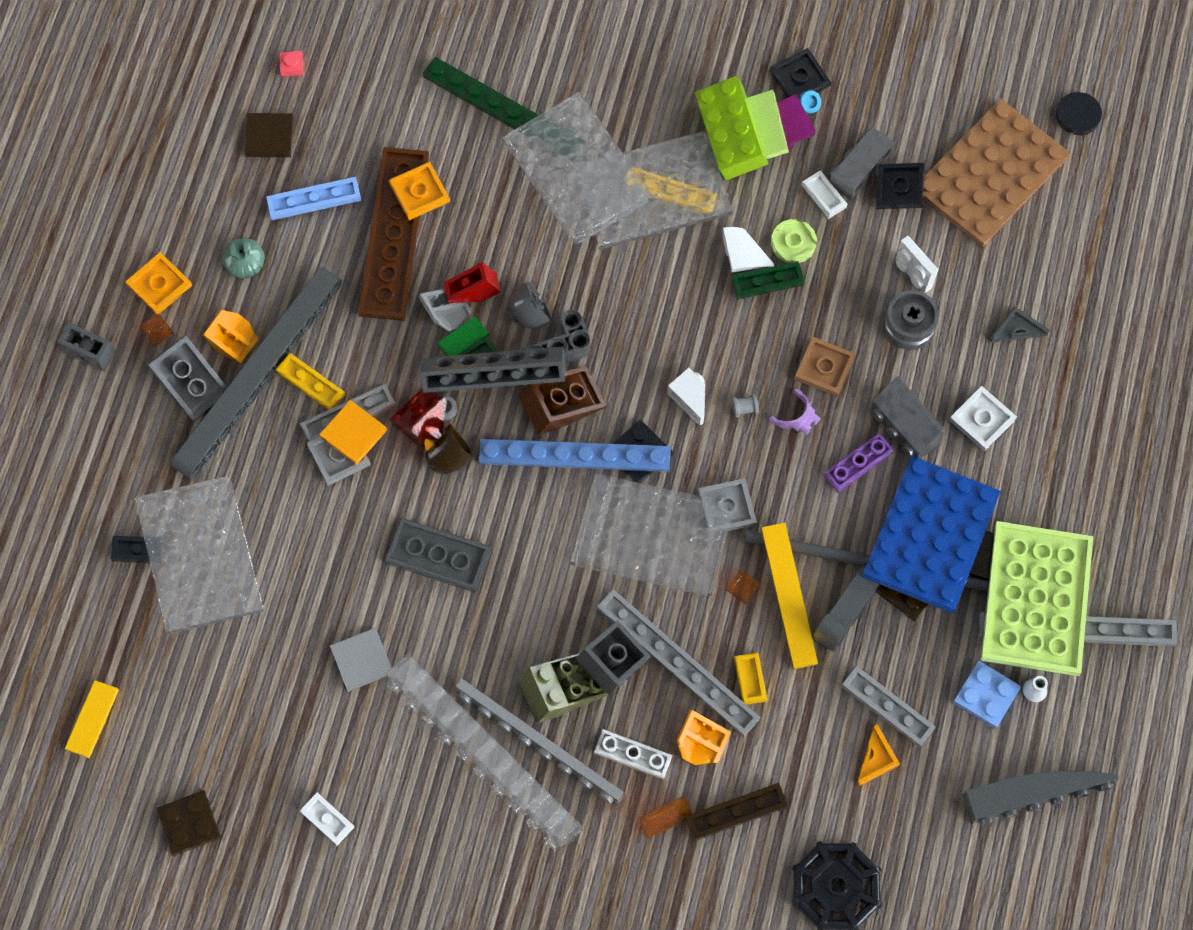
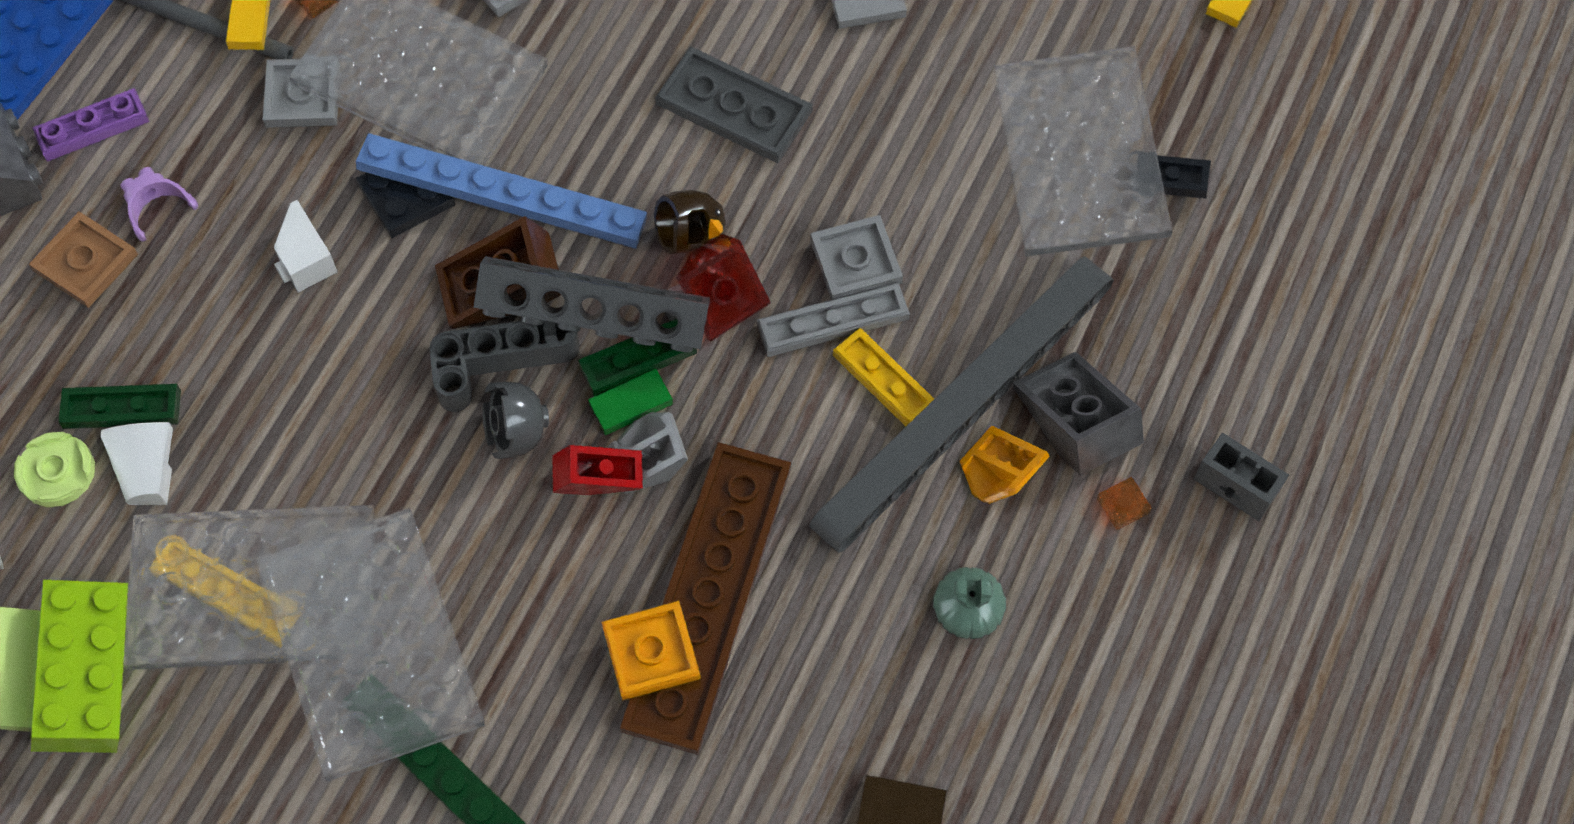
camera: 170 degrees left, 5 degrees down
light orange plate [125,252,192,316] -> none
light blue plate [266,177,361,220] -> none
light orange tile [319,400,387,465] -> none
light grey bush [732,393,759,418] -> none

